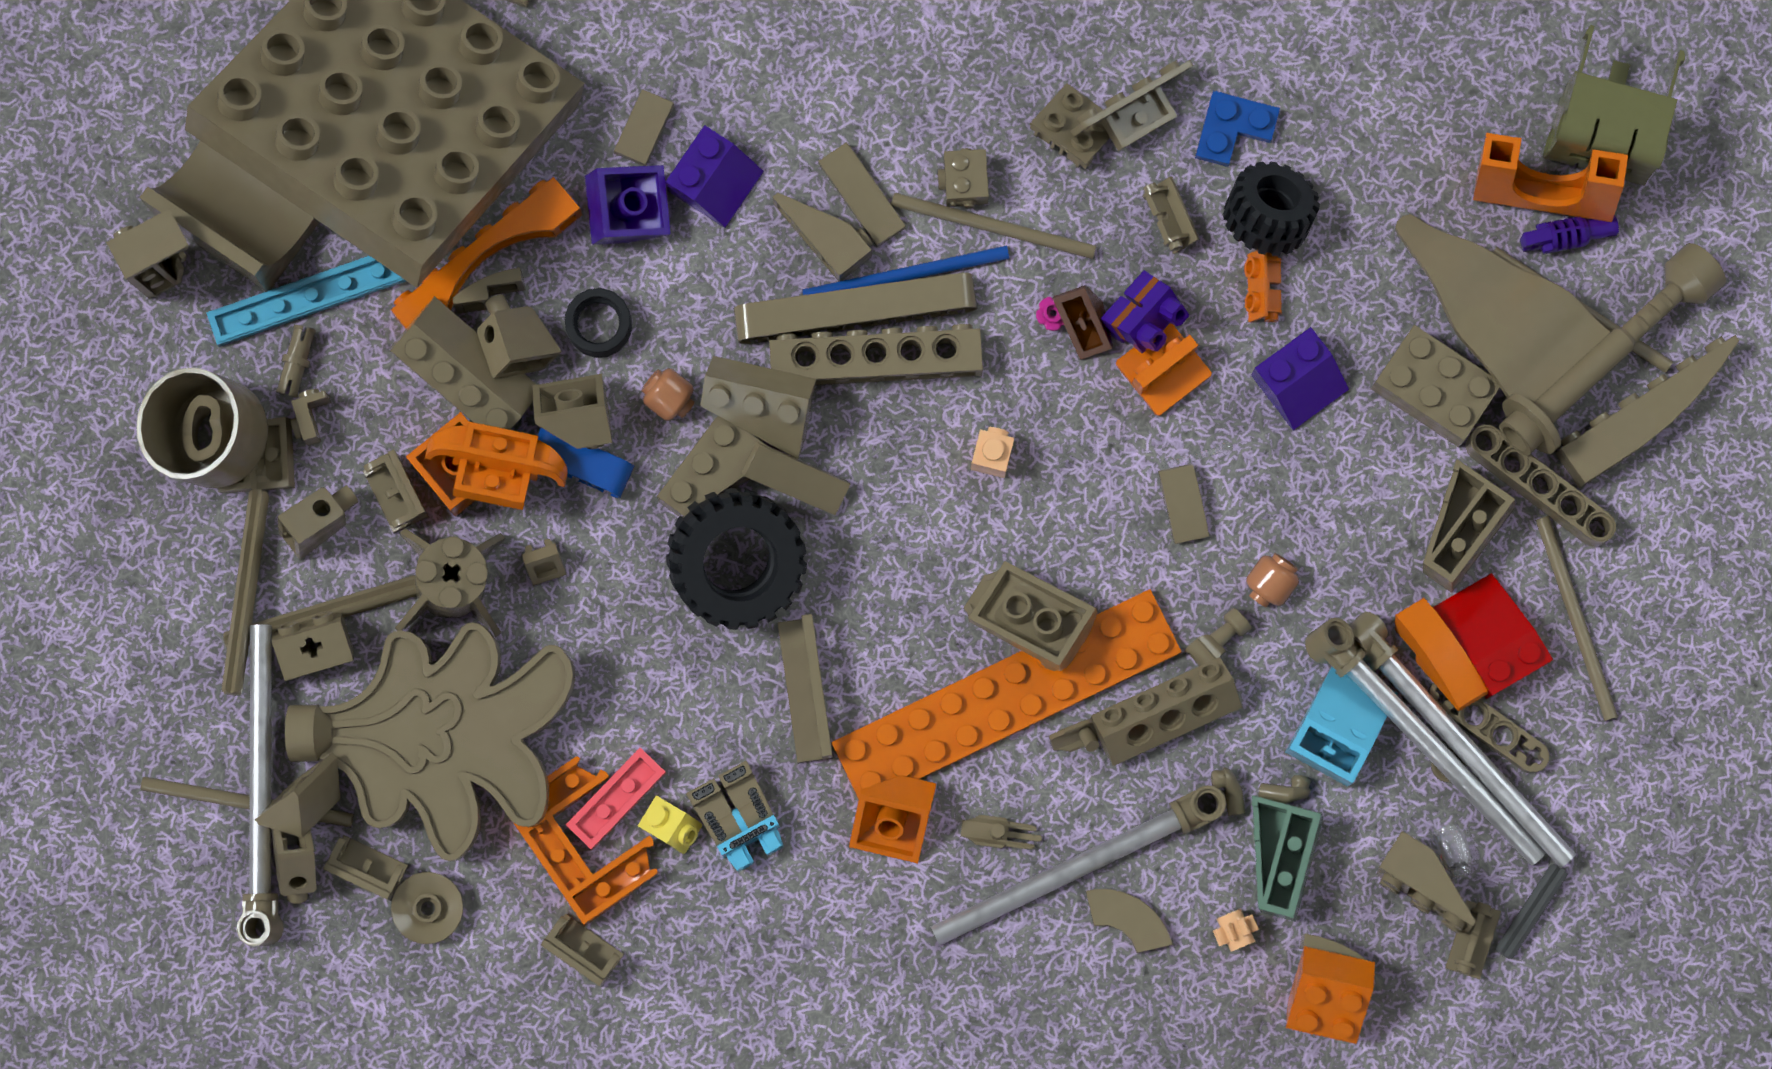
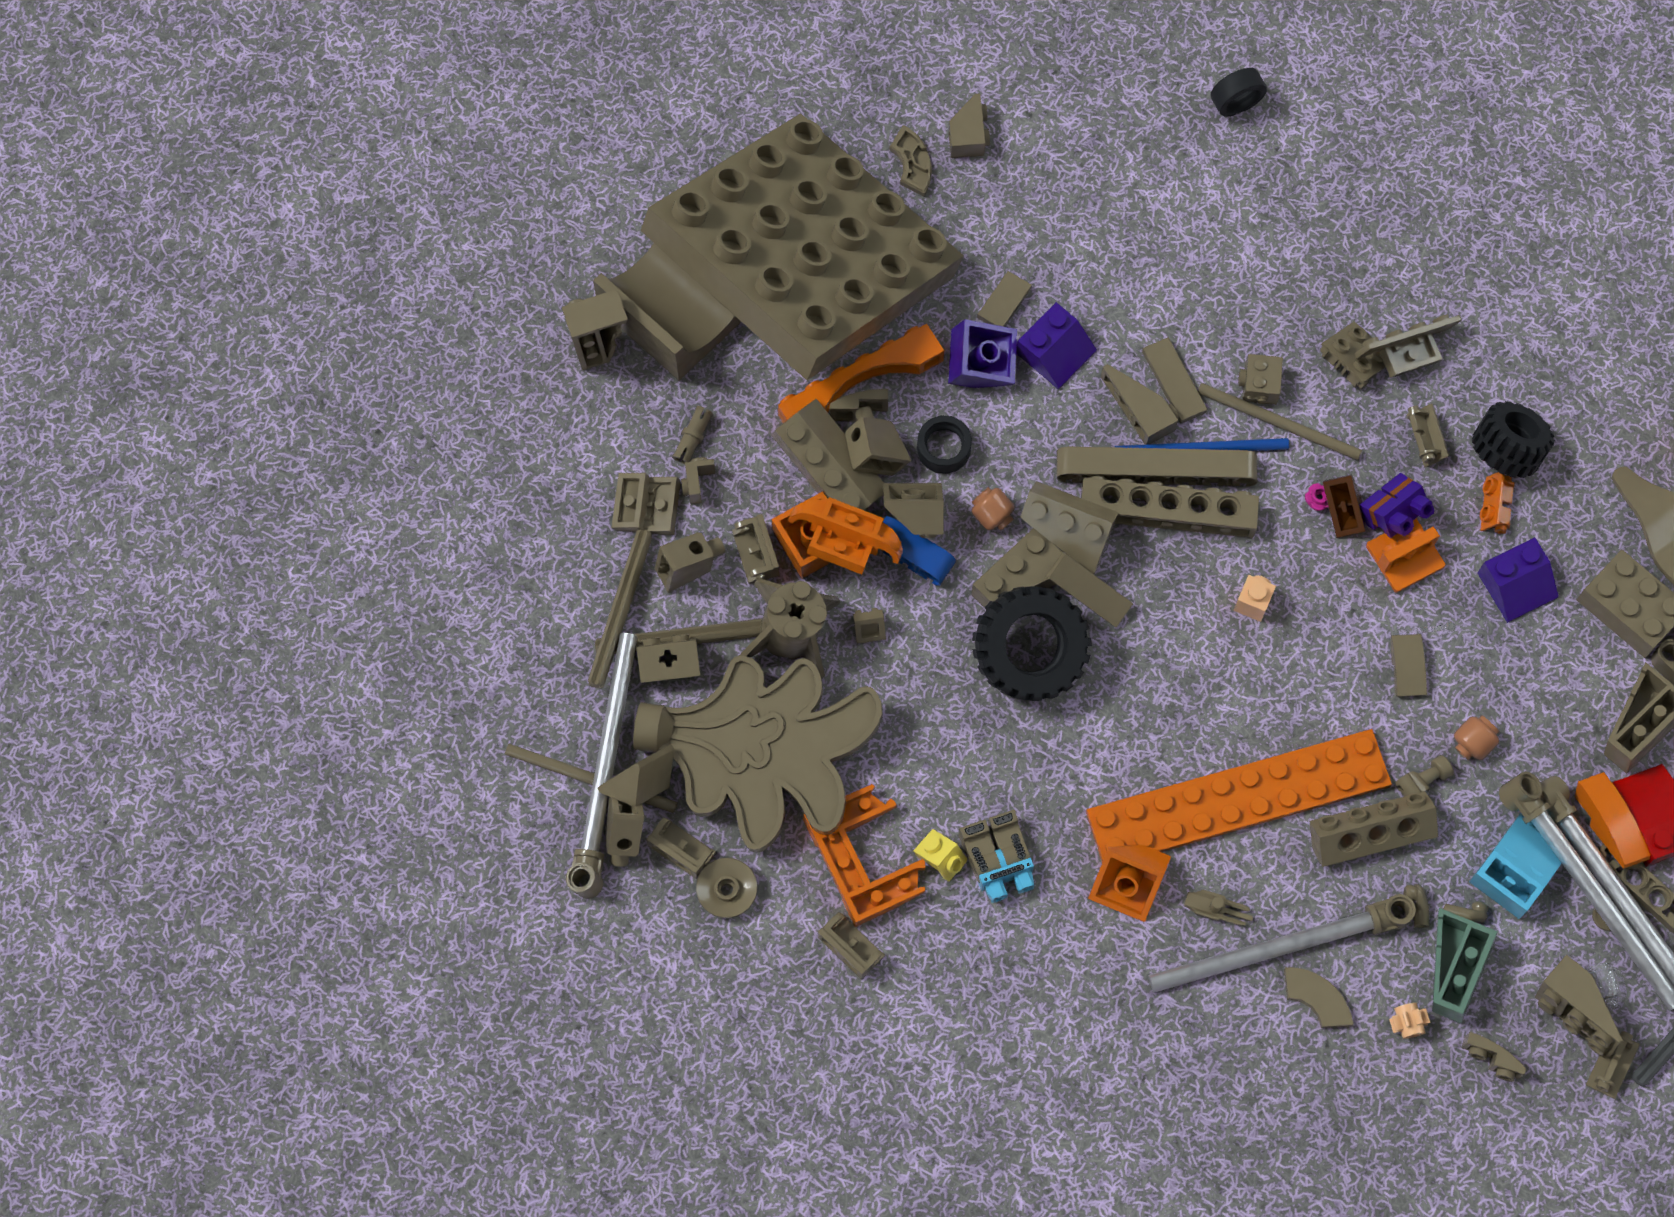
camera: 10 degrees right, 10 degrees down
dark tan piece [136,368,268,488] -> none
medium azure tile [206,256,406,347] -> none
coral plate [566,748,666,850] -> none
dark tan fence [778,614,833,763] -> none
dark tan slope [963,561,1097,671] -> none
dark tan piece [1049,718,1099,752] -> none
blue plate [1195,90,1280,167] -> none
orange brick [1286,946,1375,1044] -> none

